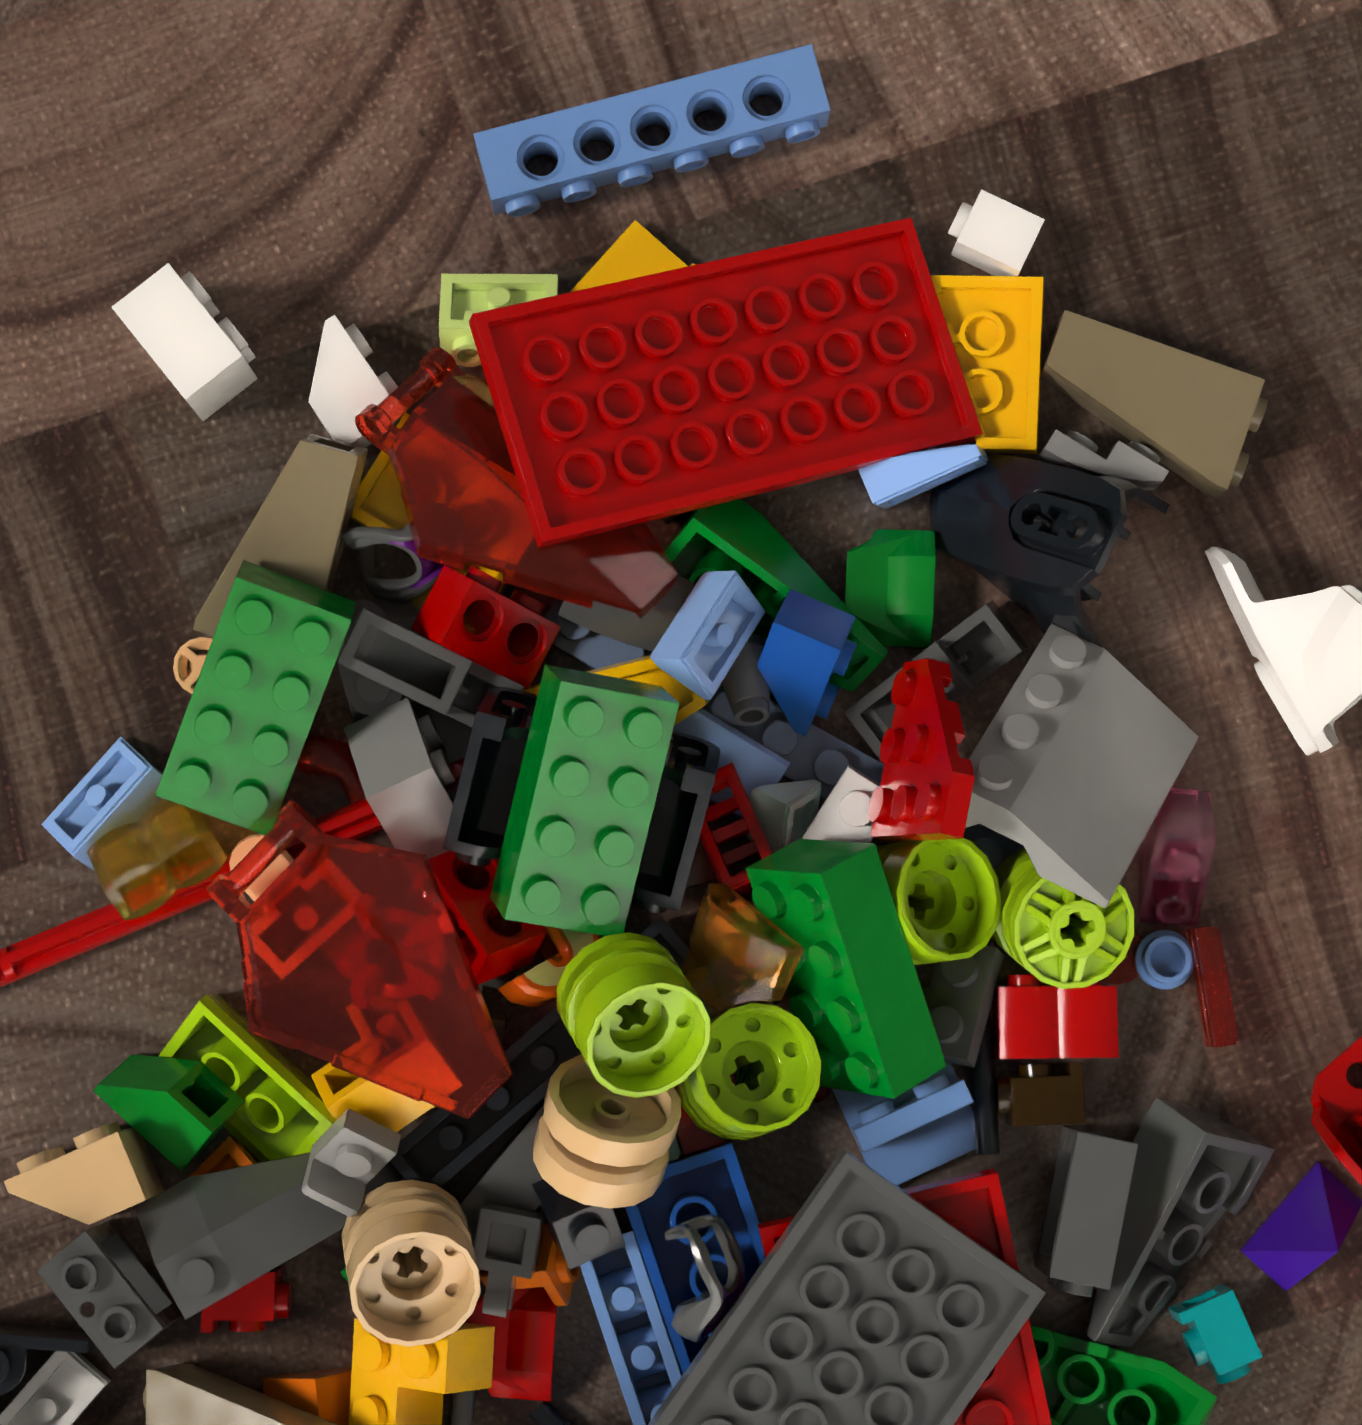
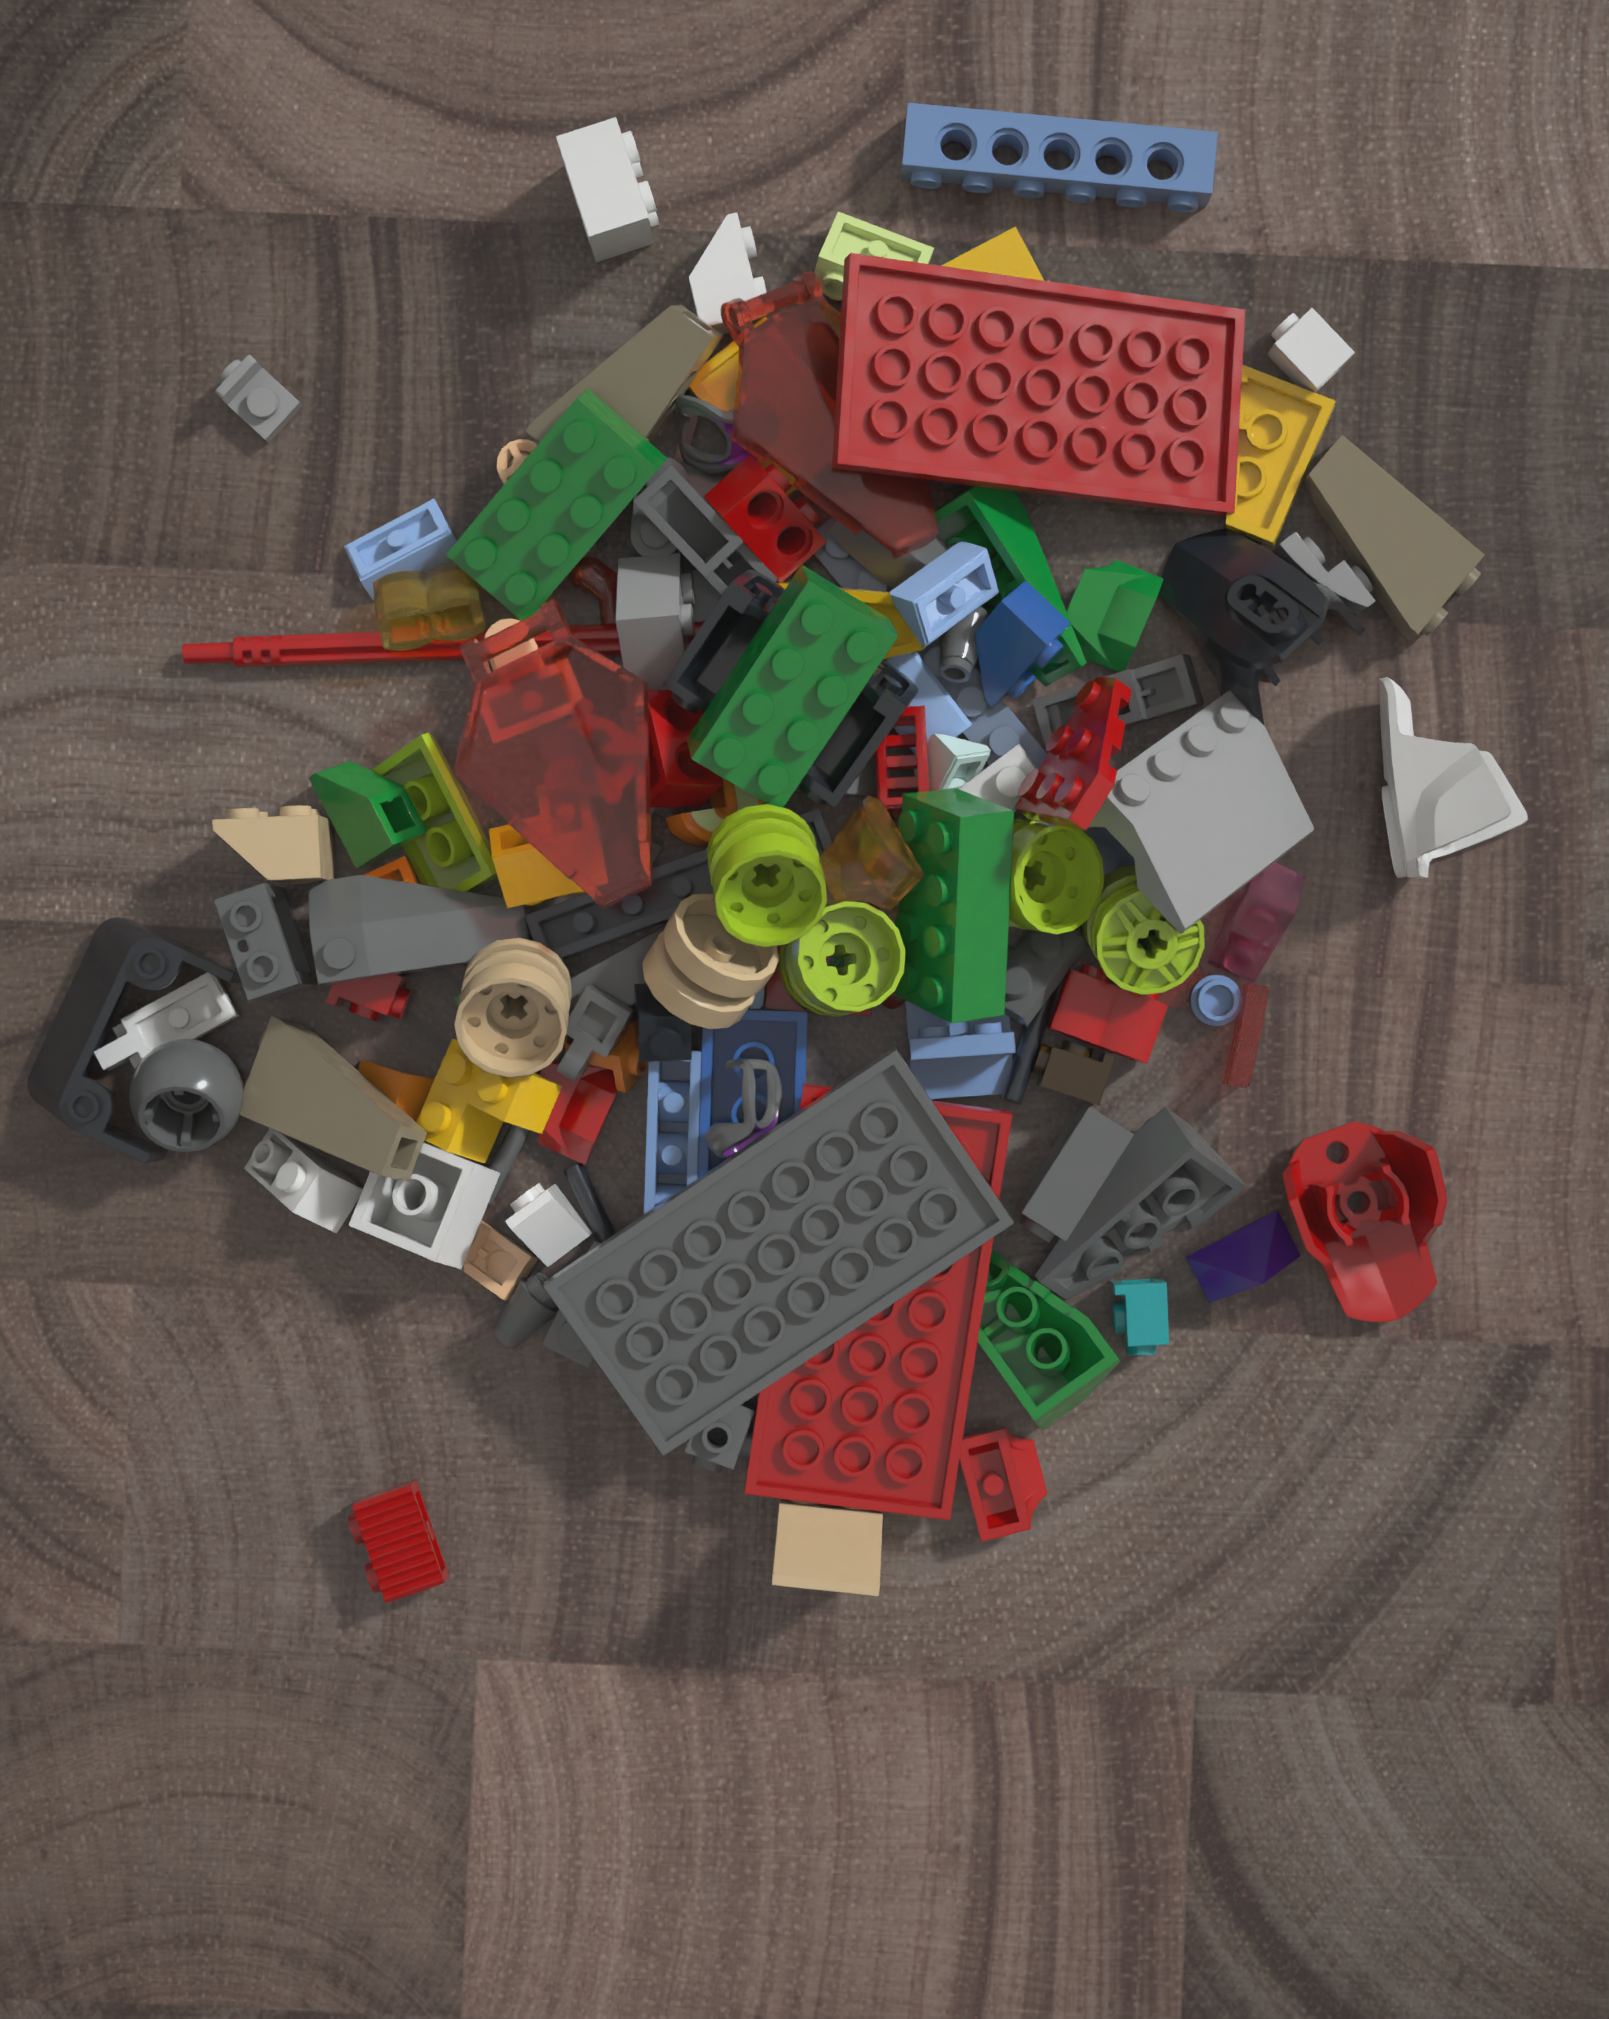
camera: 30 degrees right, 5 degrees up
light grey bracket [302,1108,401,1217] -> none
light blue slope [858,444,989,509] -> none

